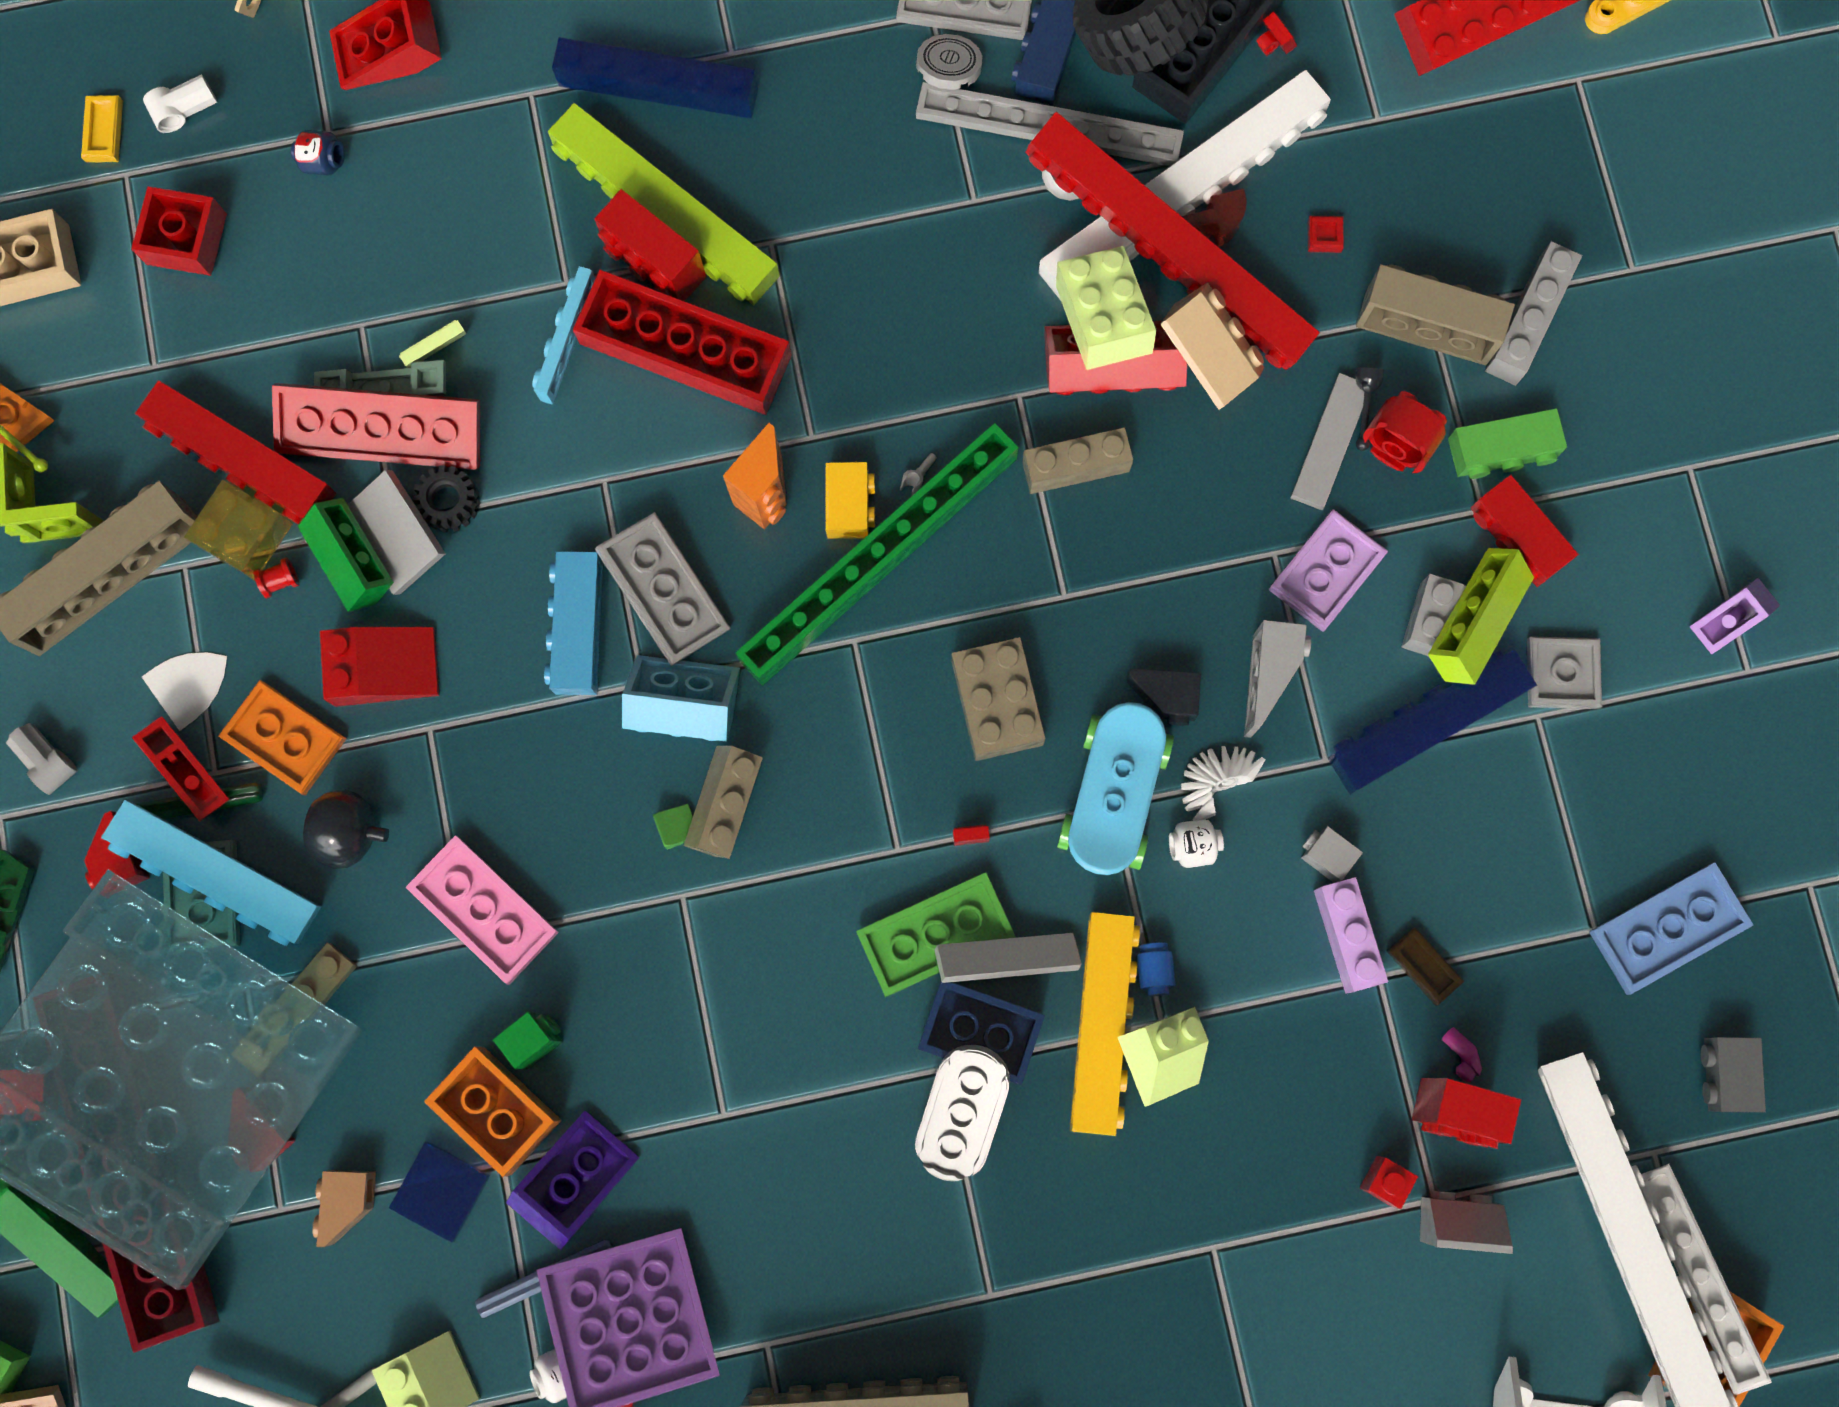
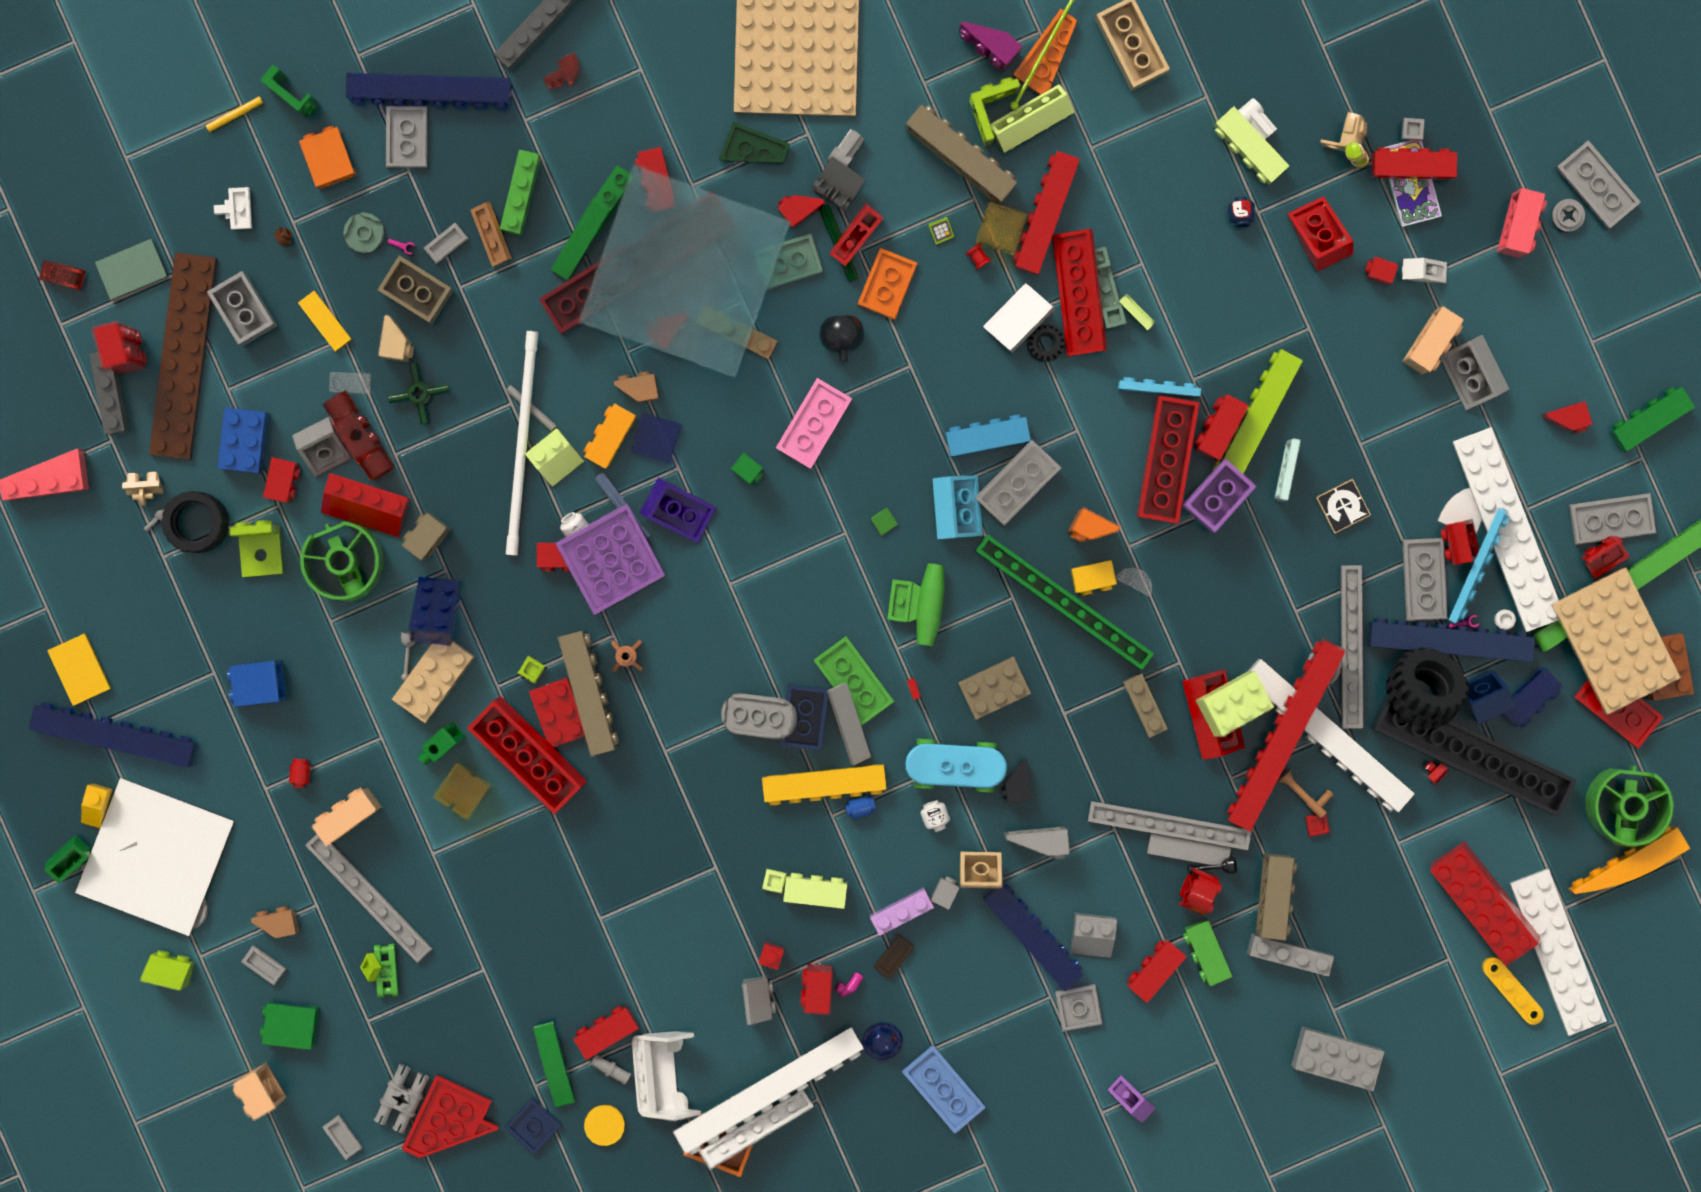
camera: 75 degrees right, 10 degrees up
yellow tile [81,95,123,162] -> none
medium azure brick [101,800,322,947] -> none
red brick [131,186,227,276] -> none
white sticker [142,652,227,731] -> none
green brick [298,498,394,612] -> none
red slope [320,627,439,707] -> none
orange brick [424,1046,562,1177] -> none
clear blue brick [552,37,758,118] -> none
dark tan brick [683,746,763,859] -> none
light grey hand [900,453,937,497] -> none
light grey tile [916,34,983,90] -> none
yellowish green slope [1117,1007,1209,1106] -> none
tan slope [1161,282,1264,409] -> none
white hair [1181,746,1265,821] -> none
clear red brick [1182,189,1247,246] -> none
lavender tile [1269,509,1388,632] -> none
lime brick [1428,548,1534,685] -> none
dark grey brick [1700,1037,1766,1112] -> none
none -> light orange brick [583,403,637,469]
none -> nougat brick [611,640,643,672]
none -> yellowish green tile [762,869,787,894]
none -> yellowish green brick [783,873,847,909]
none -> dark grey hinge [812,156,866,211]
none -> clear blue hat [862,1023,903,1060]
none -> bright green plate [887,563,945,646]
none -> slope [928,217,954,245]
none -> tan slope [960,852,1002,888]
none -> yellowish green brick [990,85,1075,153]
none -> light grey plate [1087,801,1252,850]
none -> clear tile [1115,568,1153,597]
none -> medium lavender brick [1182,459,1256,533]
none -> yellowish green brick [1214,107,1289,185]
none -> light aqua tile [1274,439,1300,502]
none -> medium nougat piece [1276,768,1334,818]
none -> light grey brick [1291,1026,1384,1091]
none -> tile [1315,479,1371,534]

